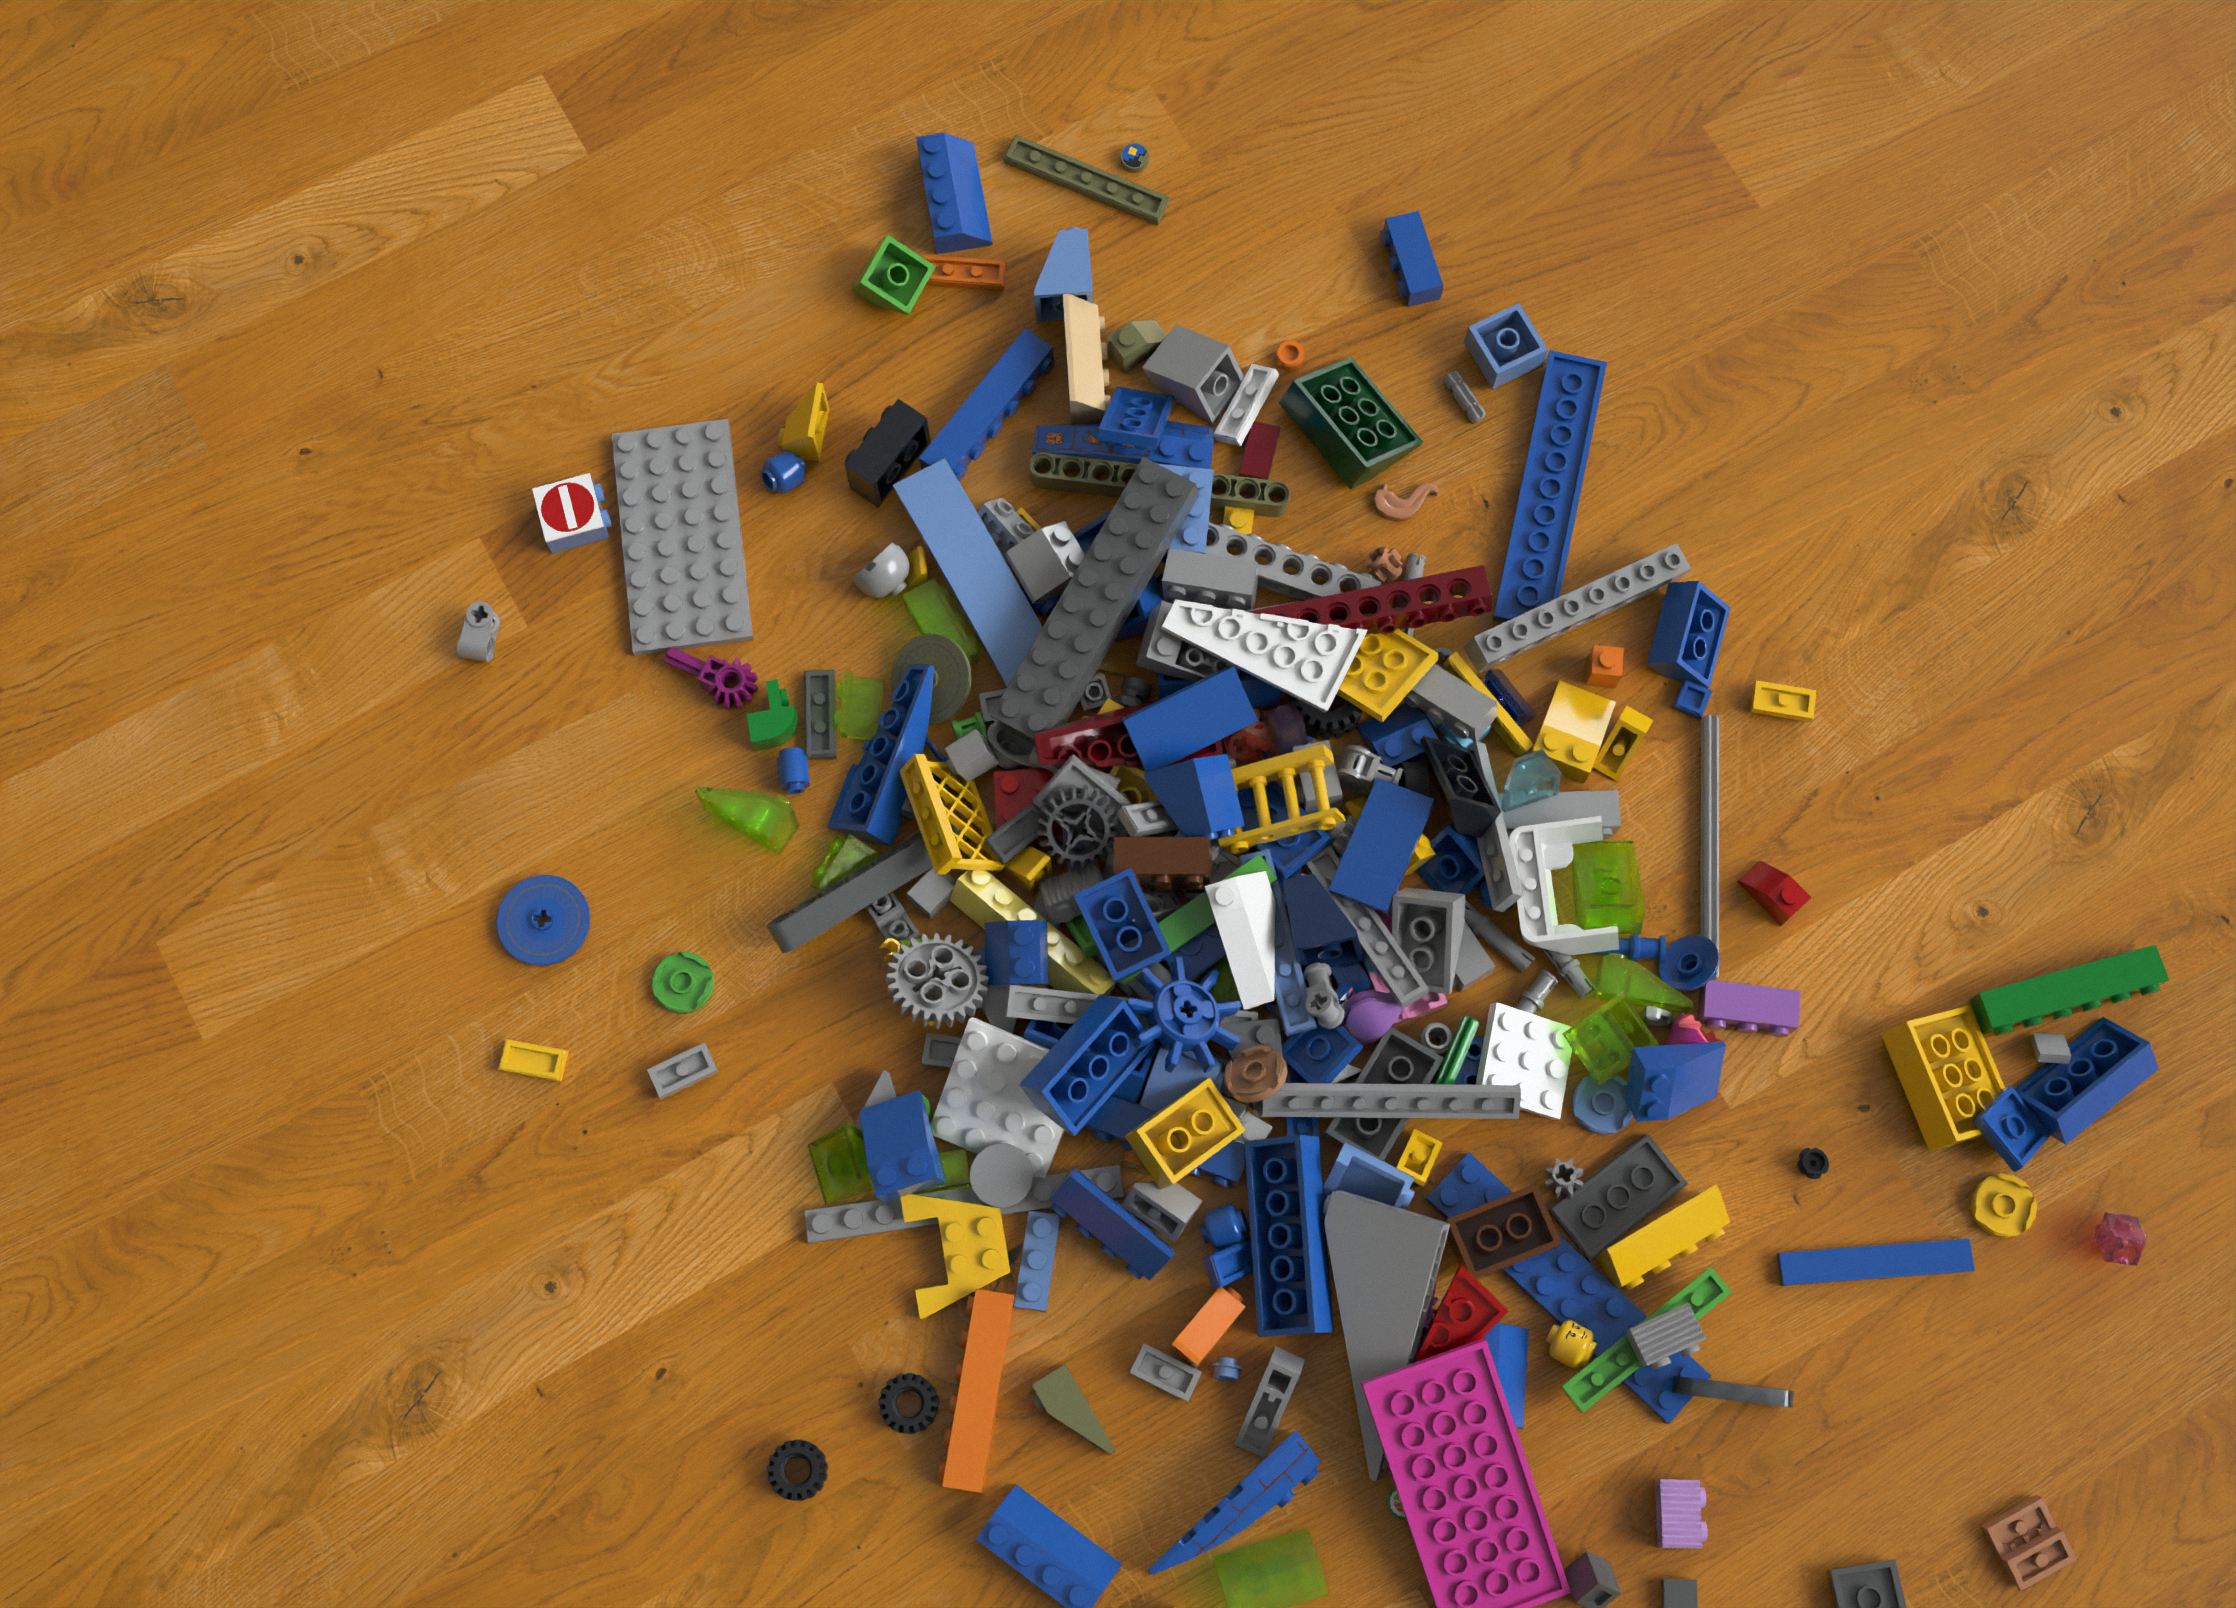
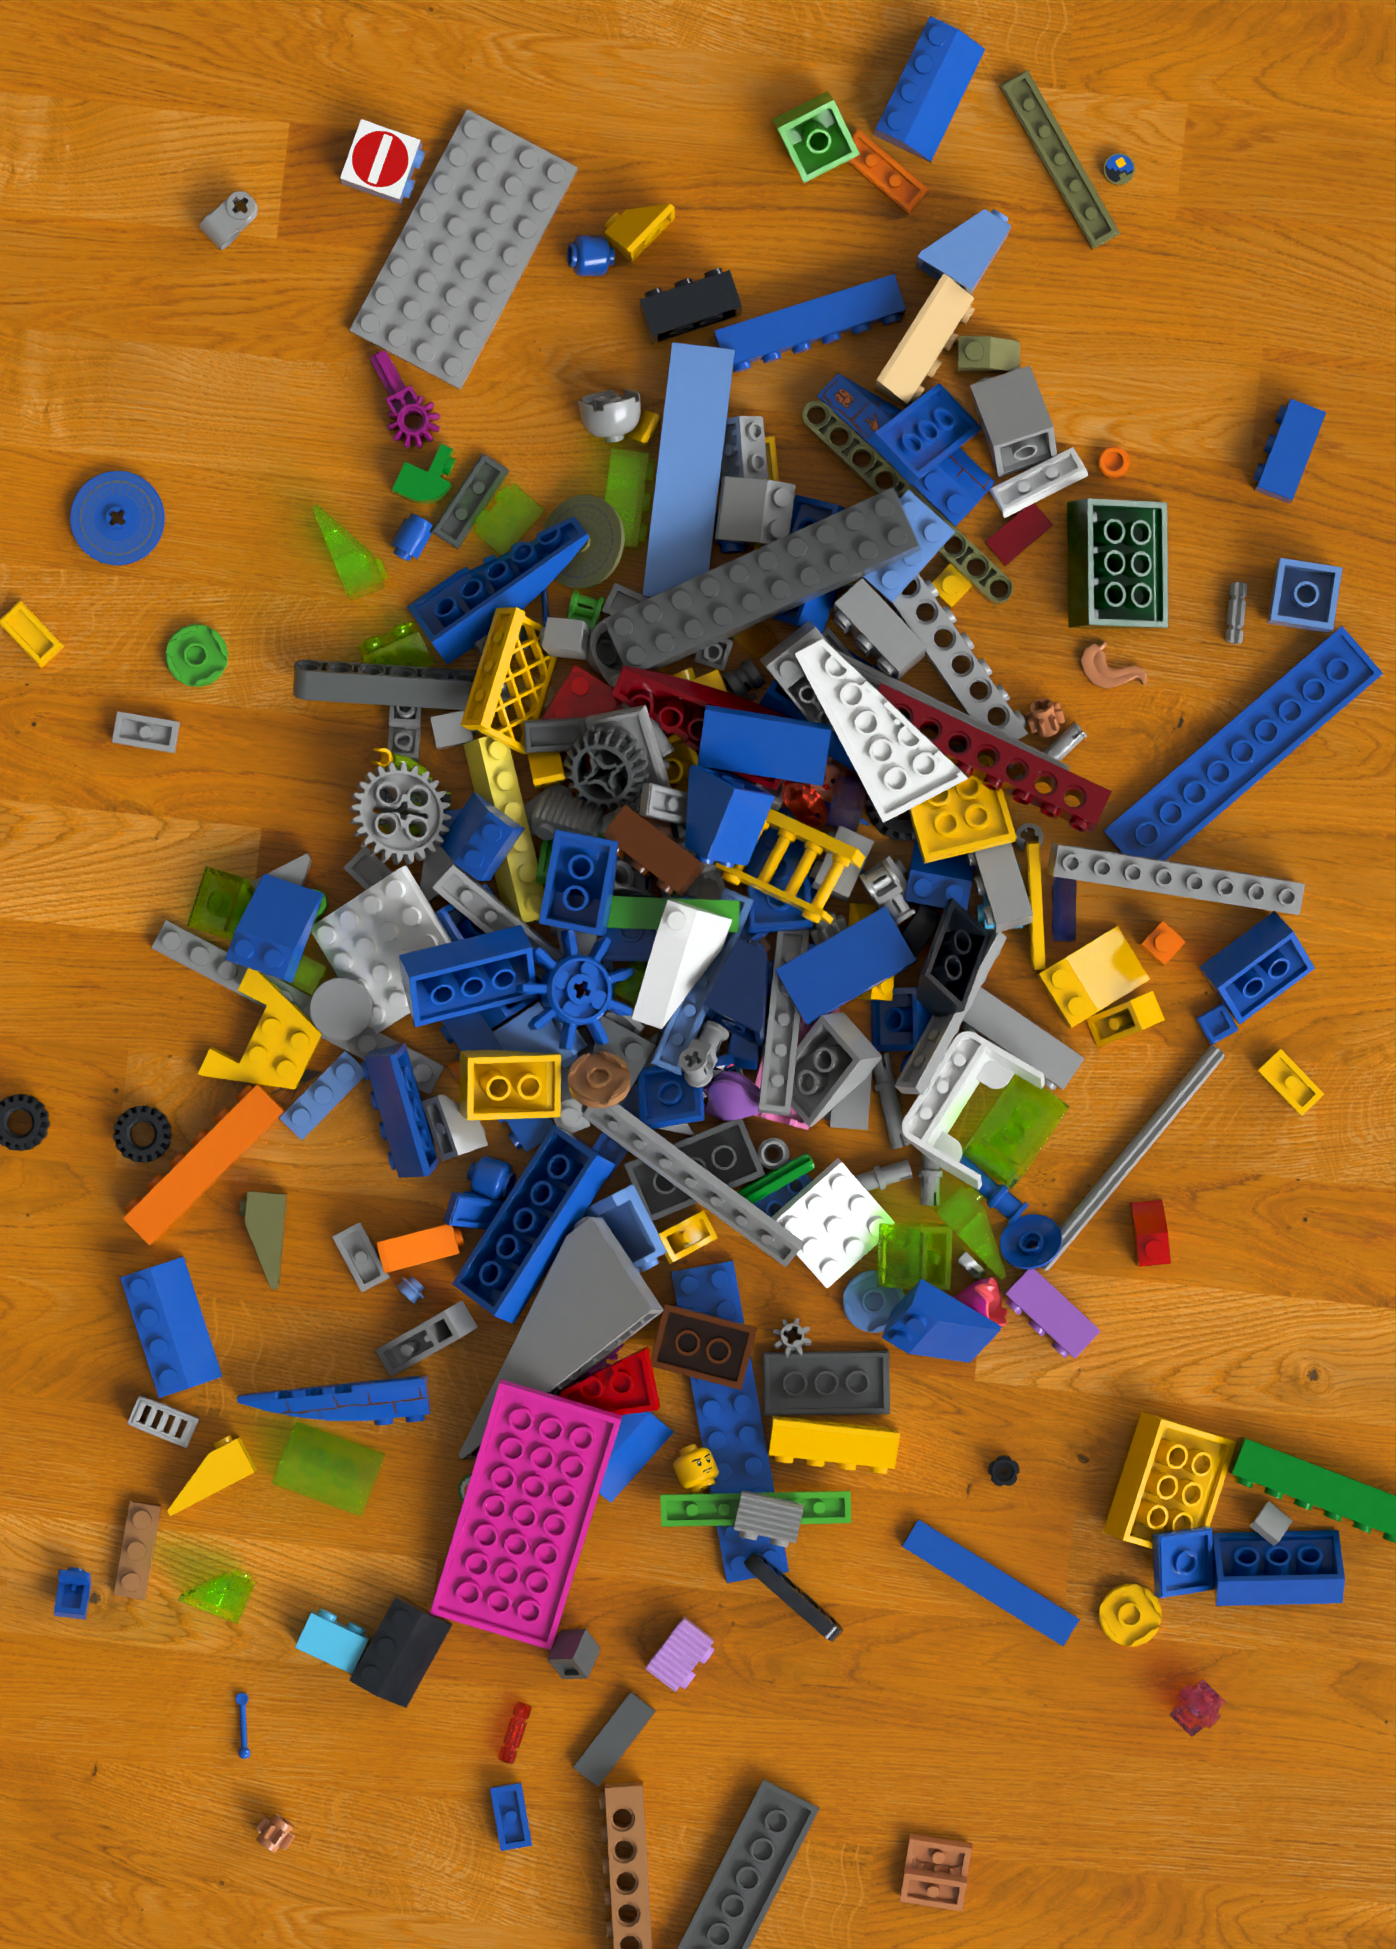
camera: 35 degrees right, 15 degrees up
clear light blue slope [1501,749,1561,813] -> none

